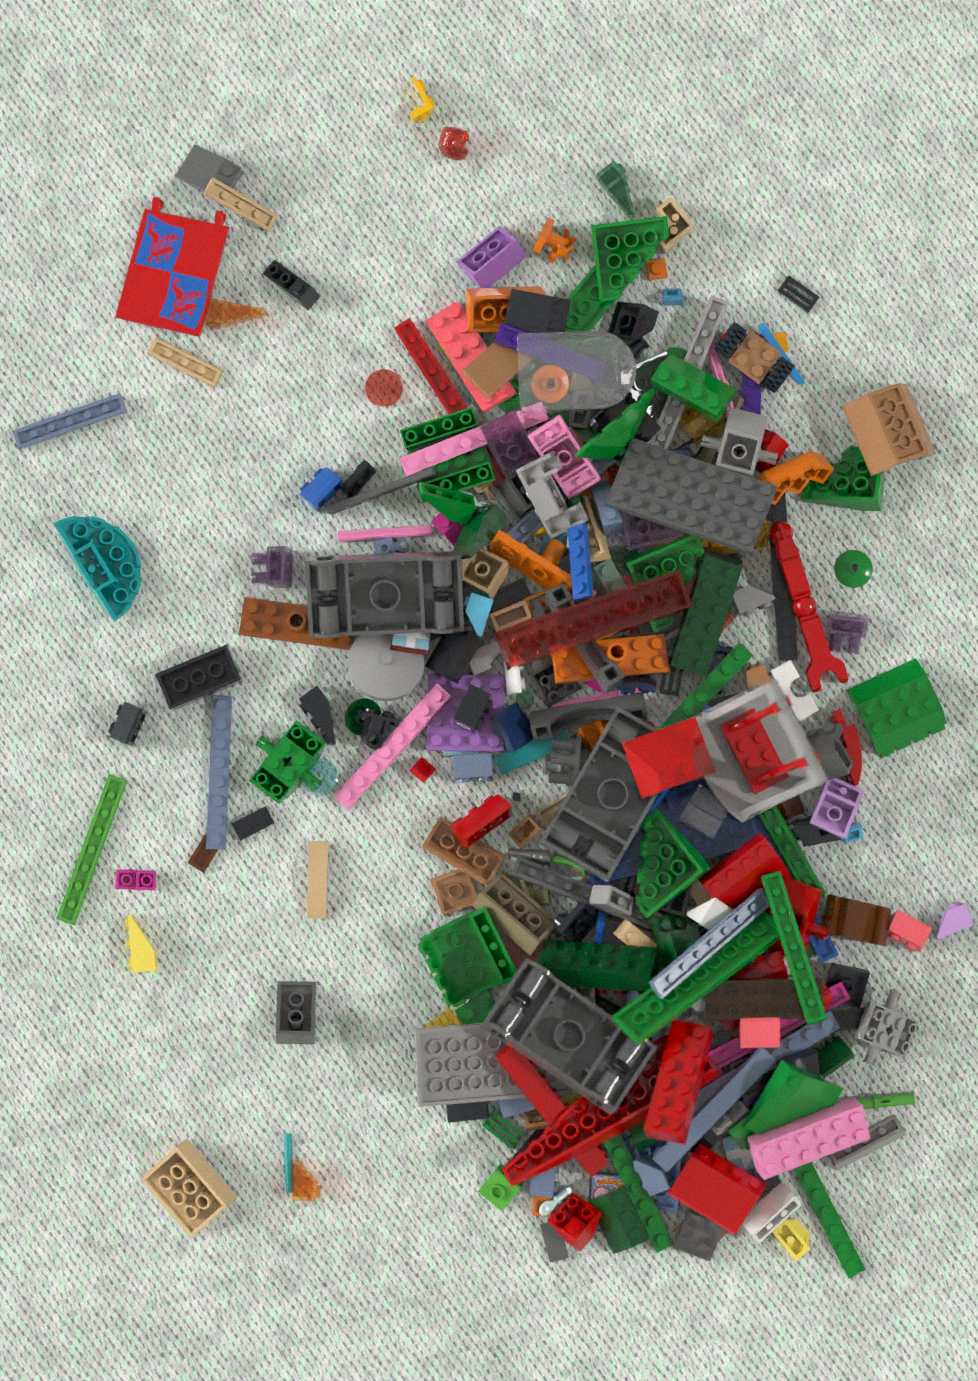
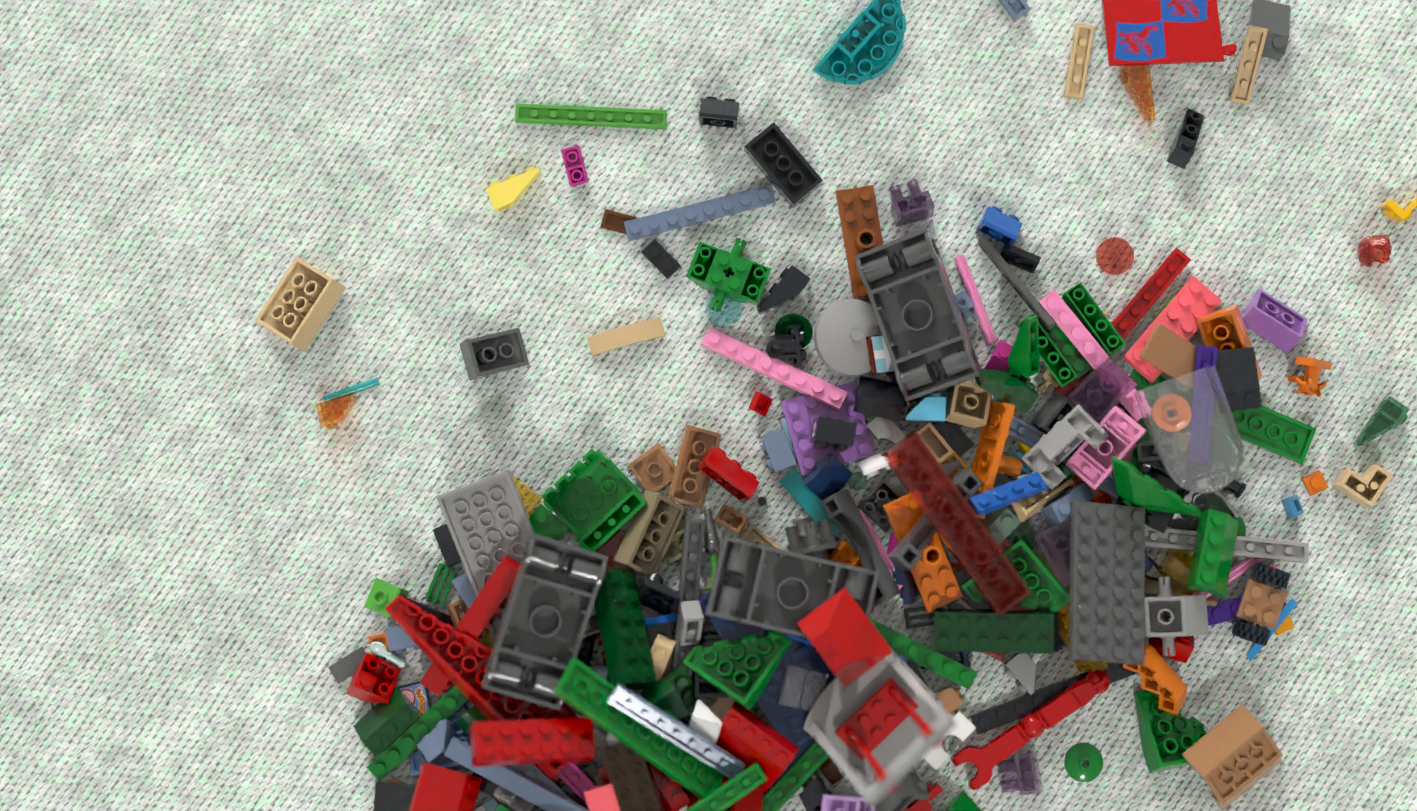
camera: 70 degrees right, 0 degrees up
green slope [591,216,669,302] -> none
black slope [606,301,659,341] -> none
black tile [777,275,819,313] -> none

